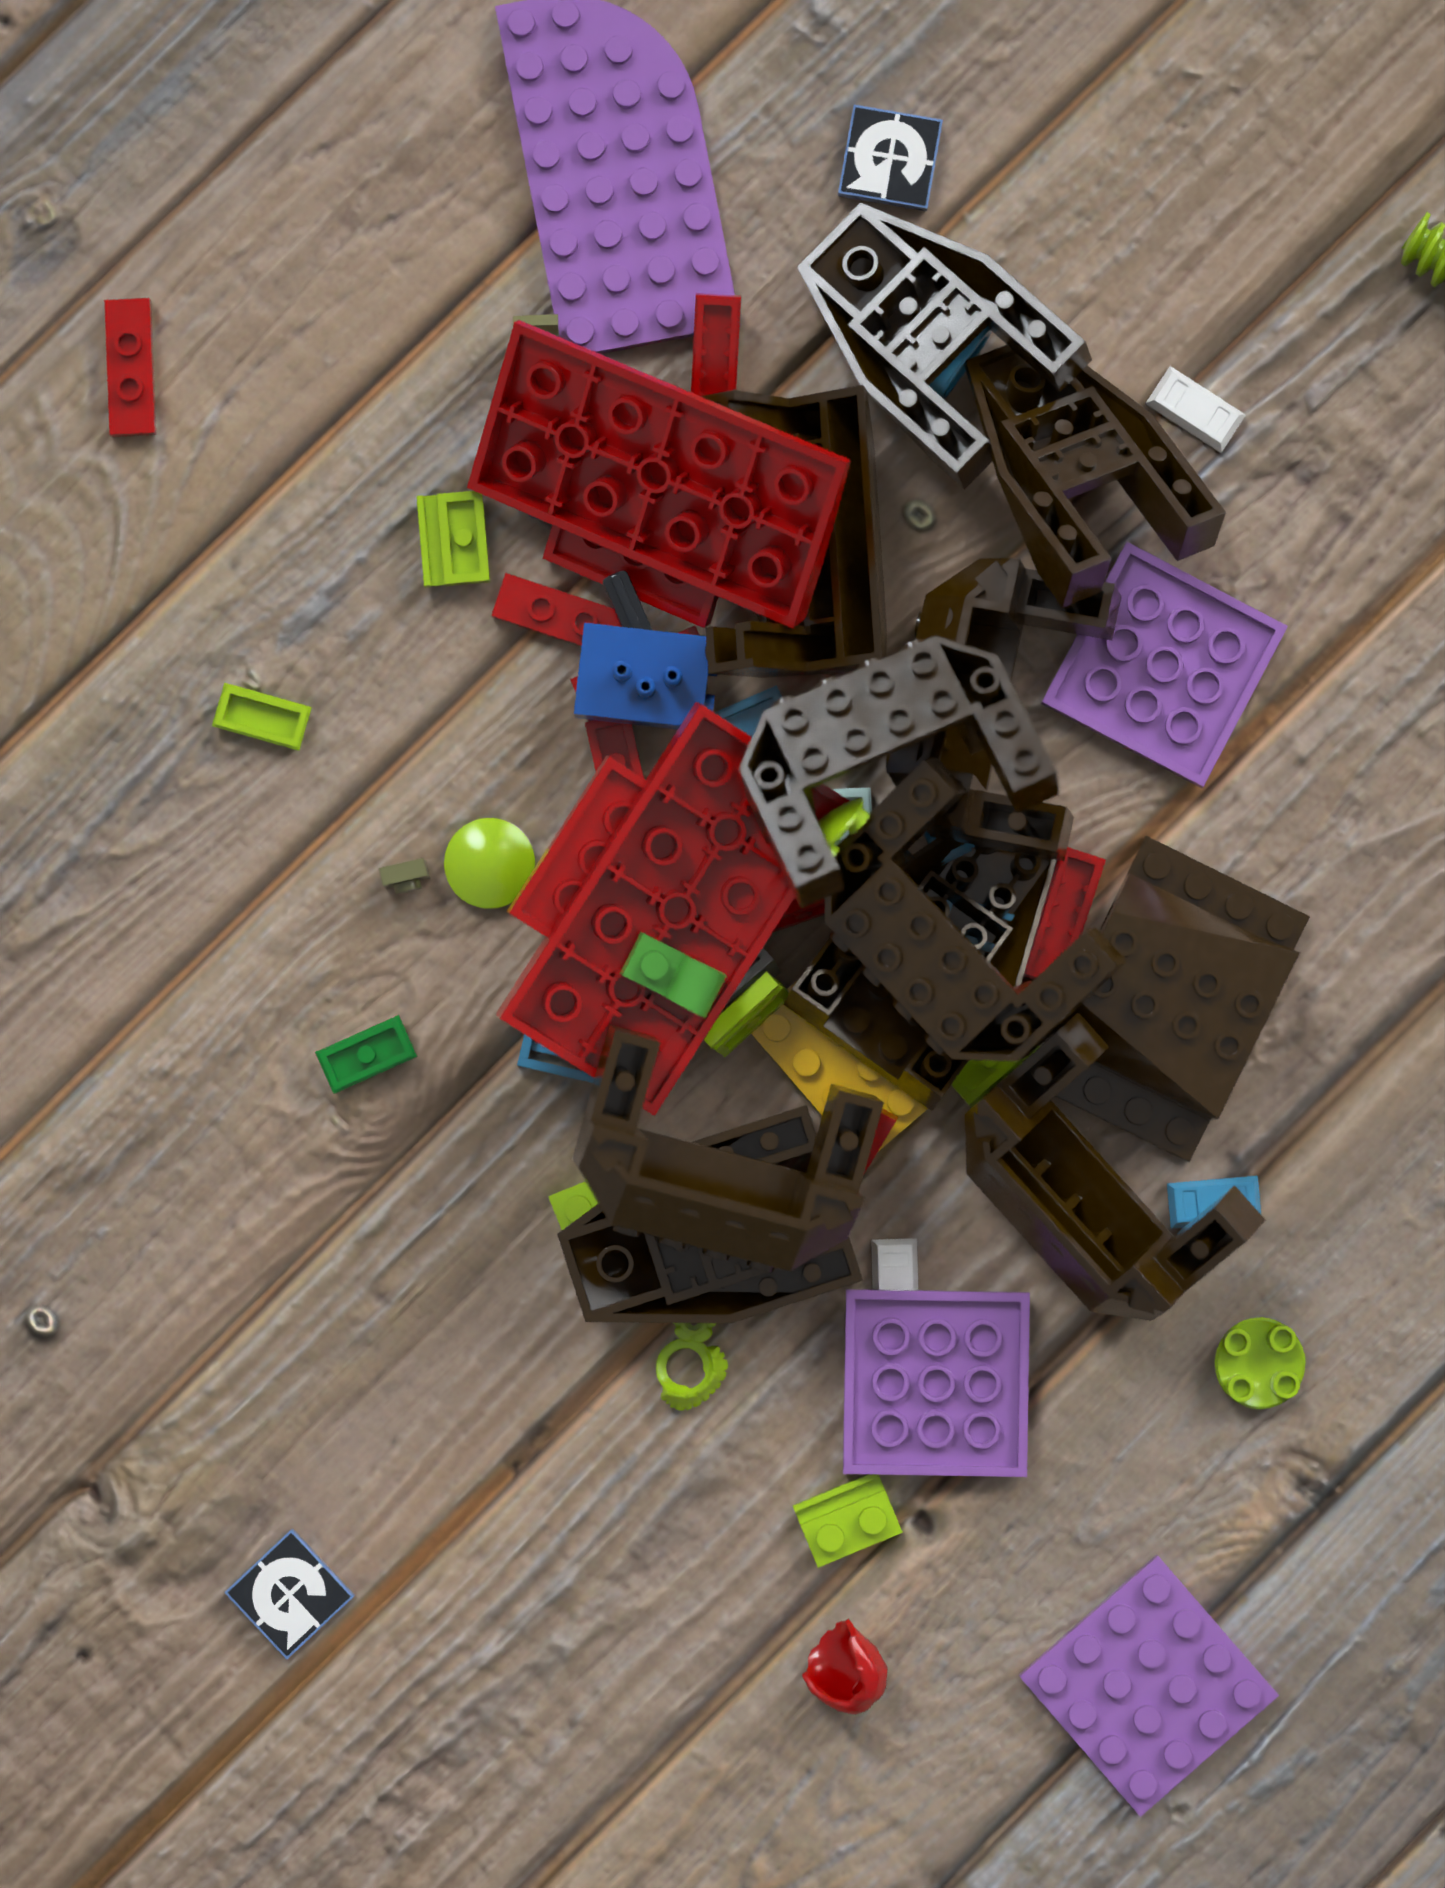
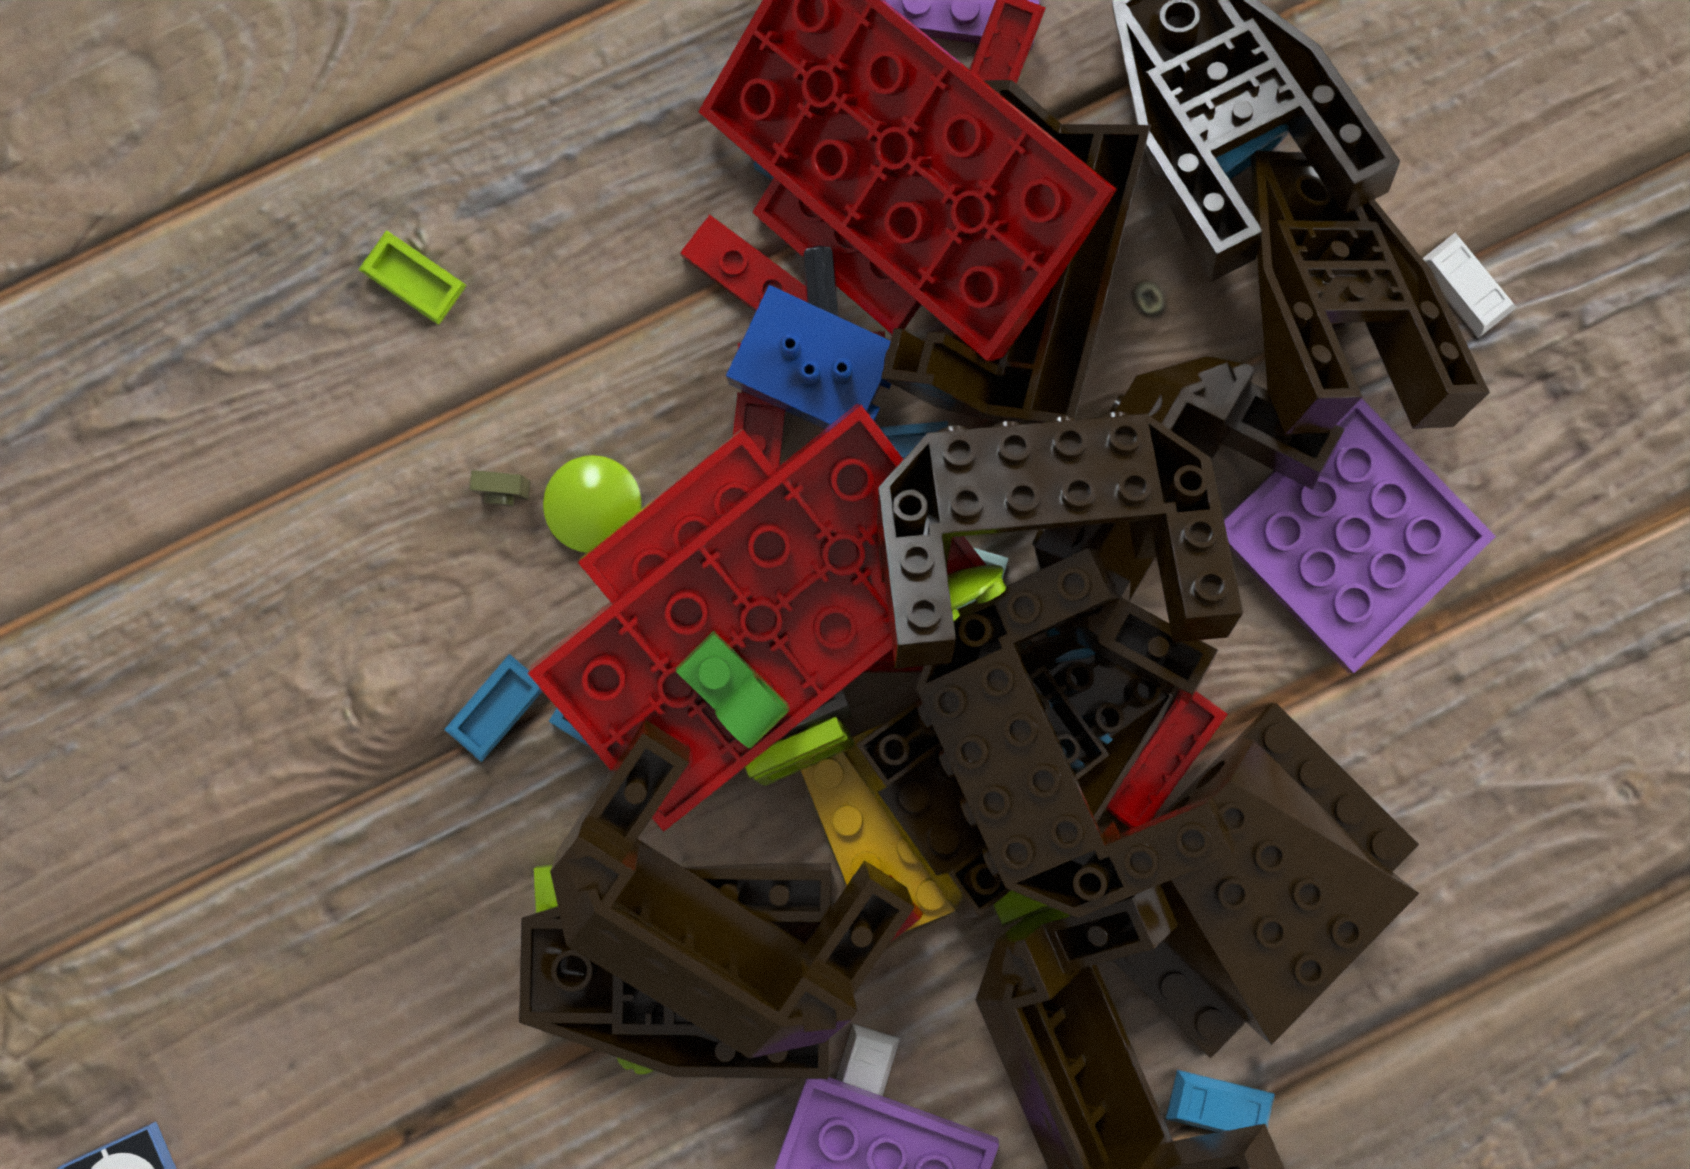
camera: 15 degrees right, 0 degrees up
green plate [315,1015,418,1094] -> none
lime plate [416,491,490,588] -> none
lime piece [656,1339,728,1411] -> none
none -> dark azure tile [444,654,543,762]

